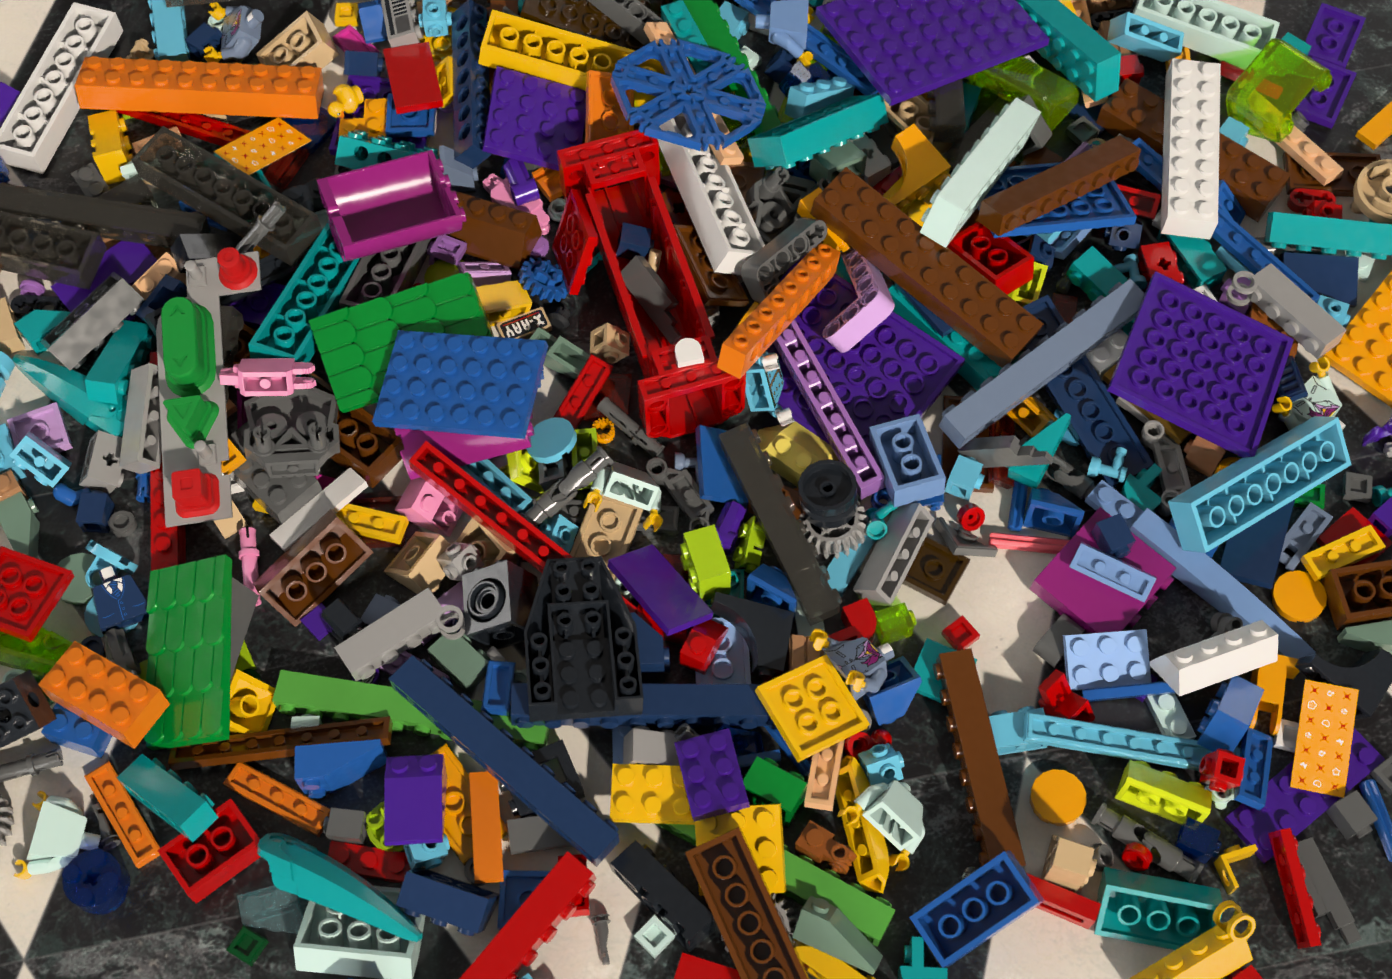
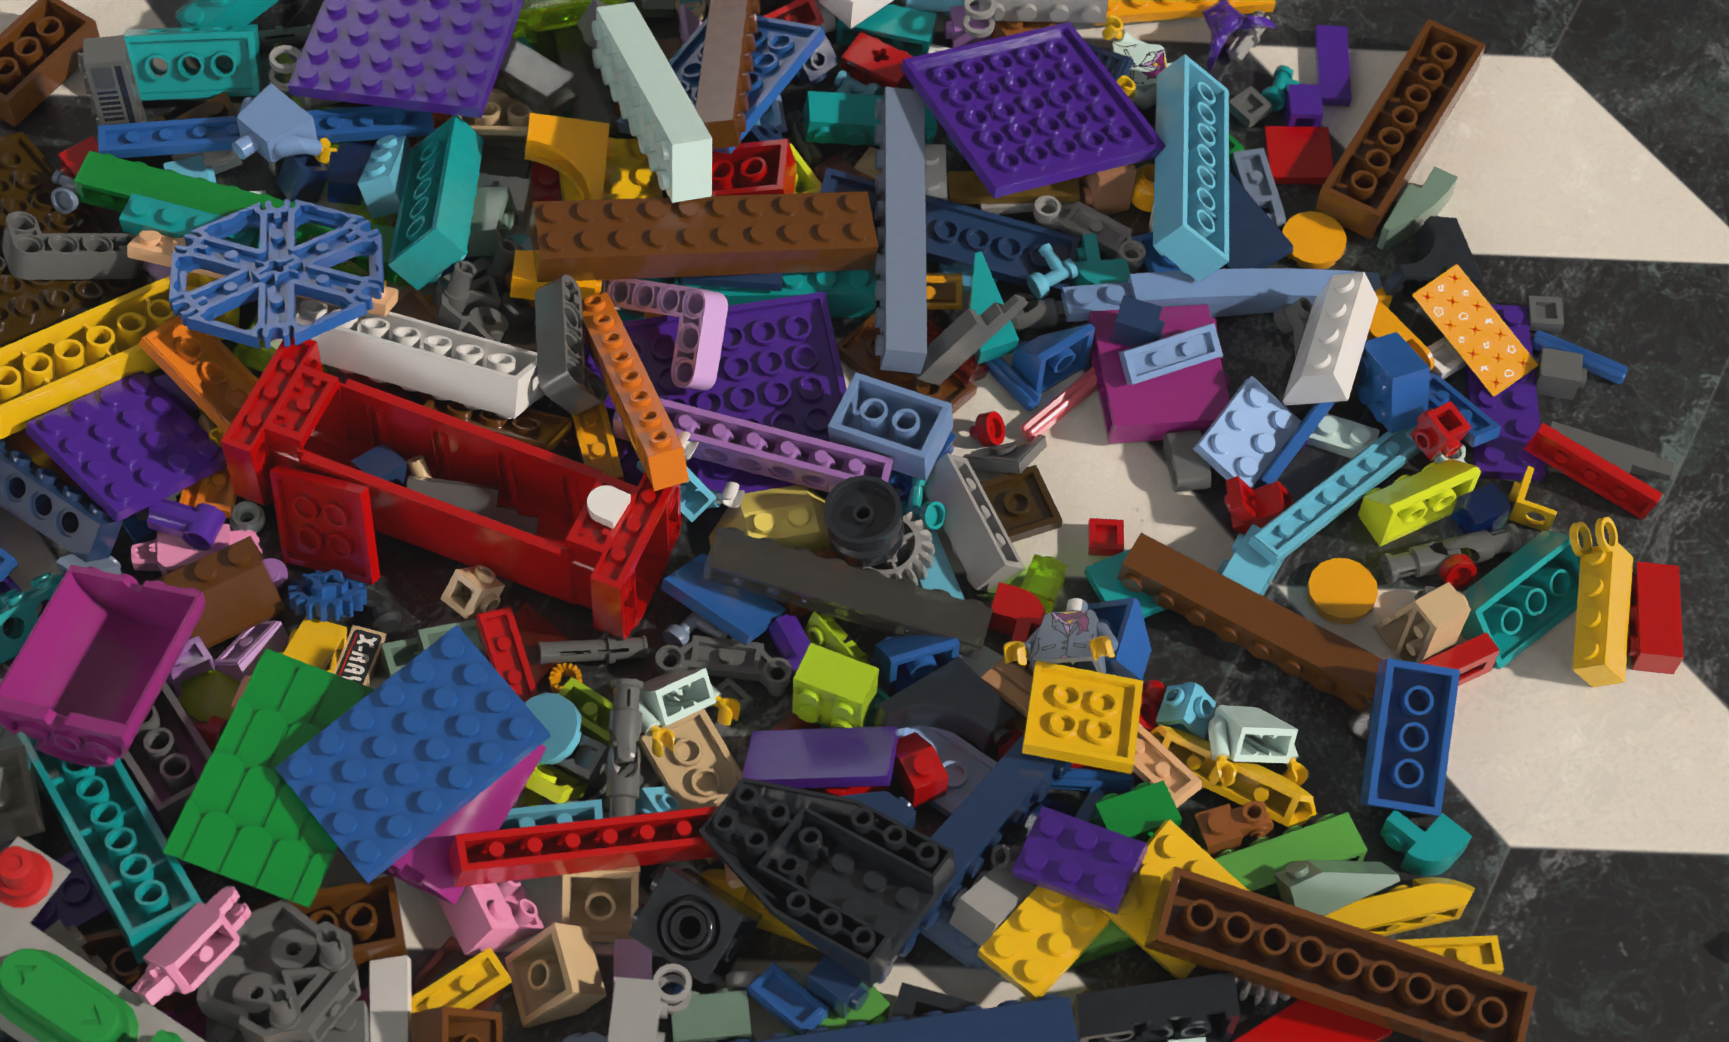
camera: 55 degrees left, 5 degrees down
light grey brick [436,542,485,581] -> none
medium azure brick [945,455,985,501] -> none
yellow plate [1300,525,1386,581] -> none

